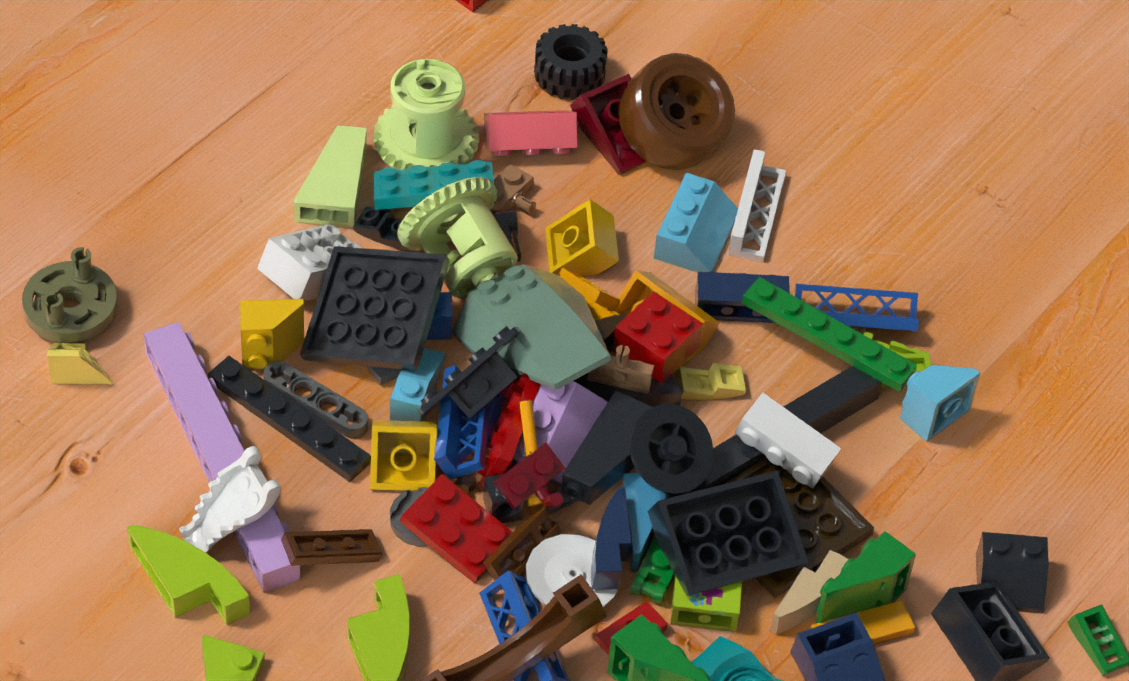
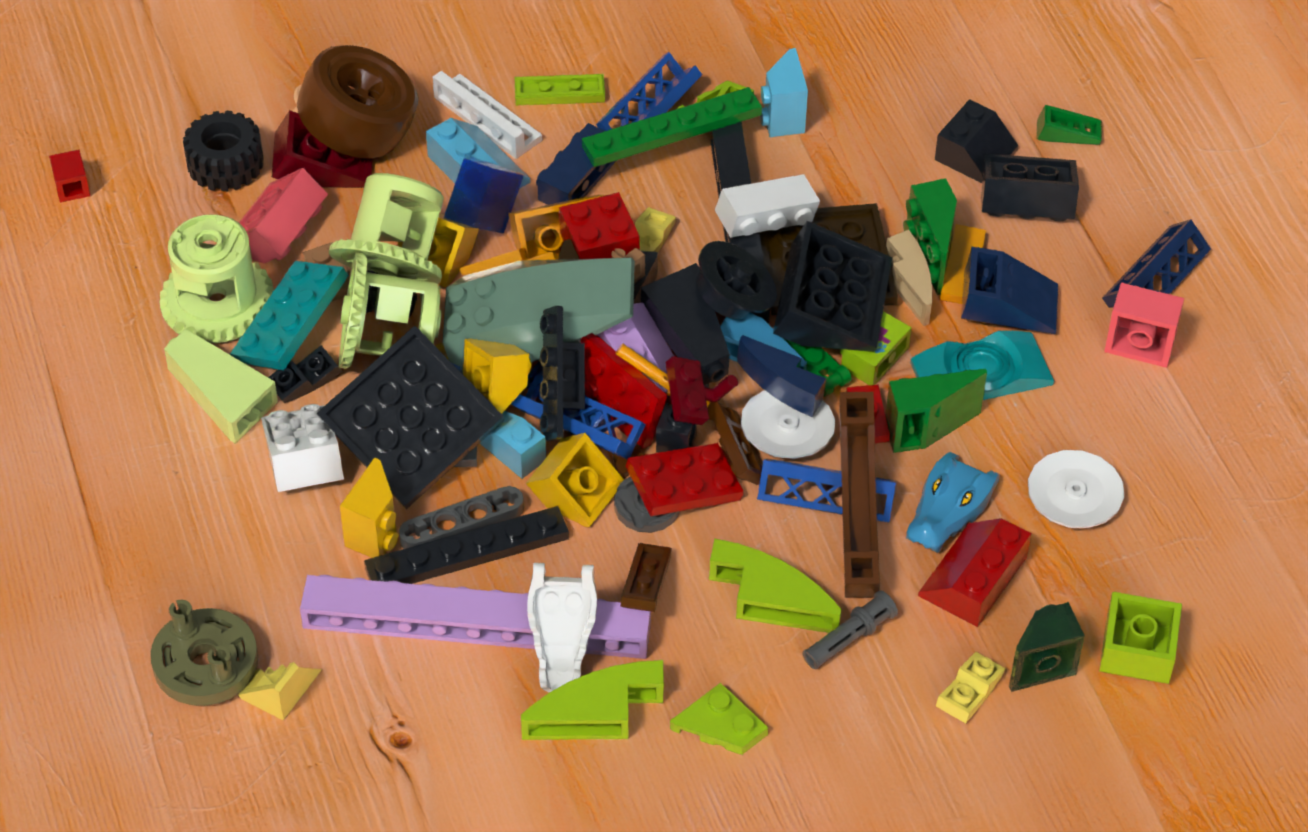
camera: 55 degrees left, 0 degrees up
none -> yellowish green piece [329,173,444,284]
none -> clear blue slope [444,154,524,234]
none -> yellow slope [463,339,531,414]
none -> lime tile [515,74,605,106]

